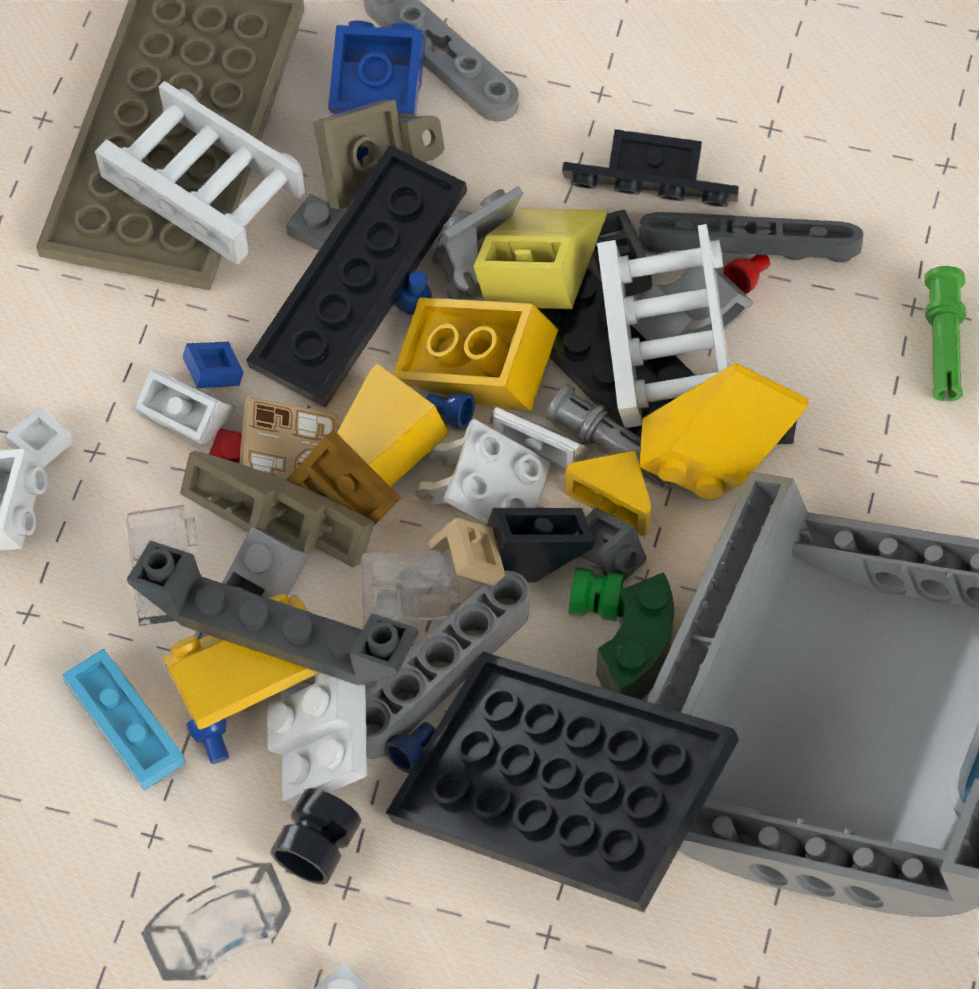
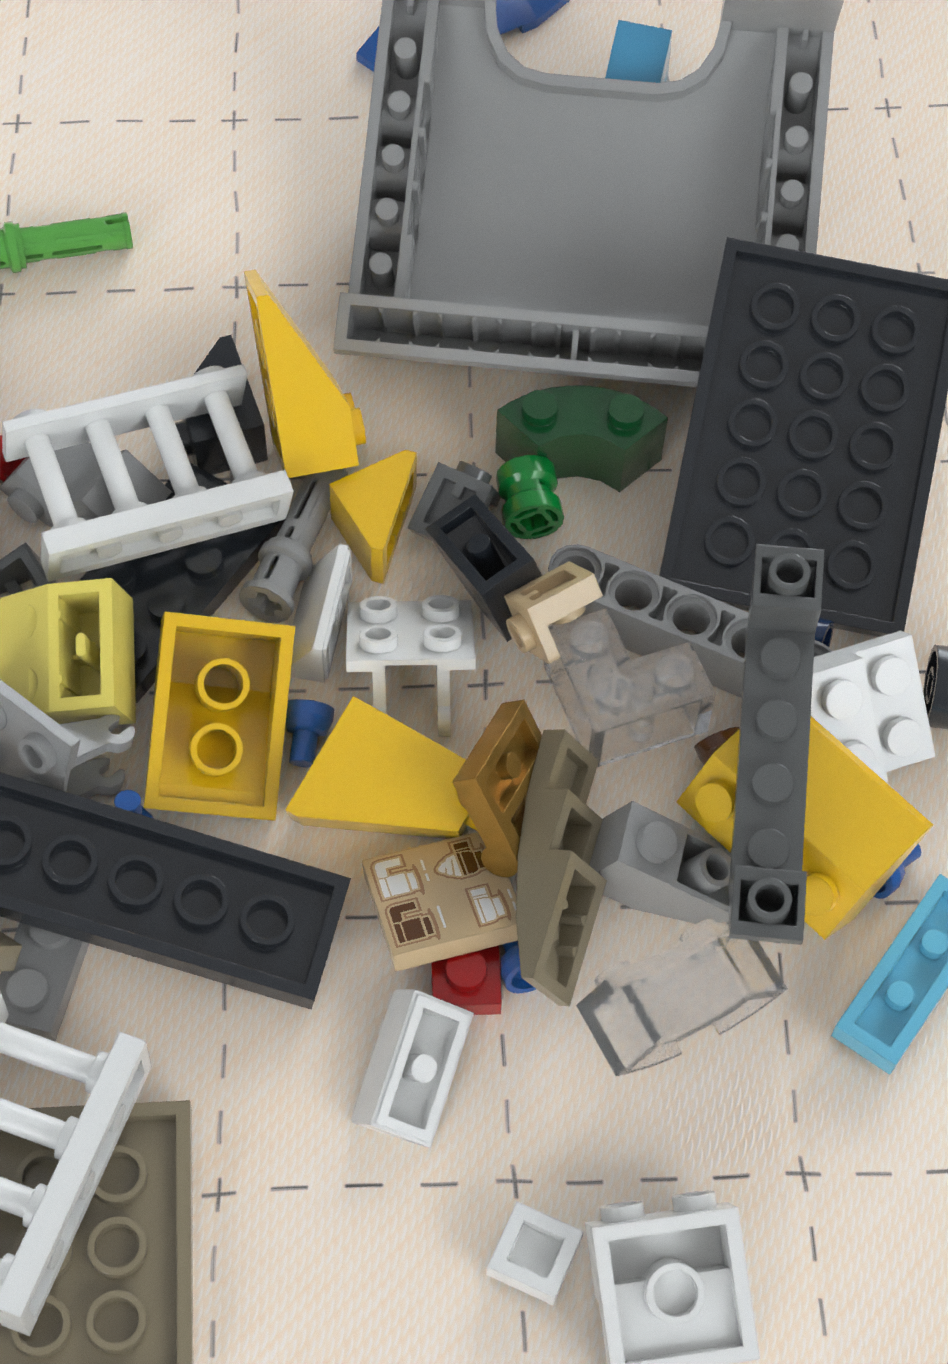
camera: 110 degrees left, 0 degrees up
blue plate [182,341,244,388] -> none

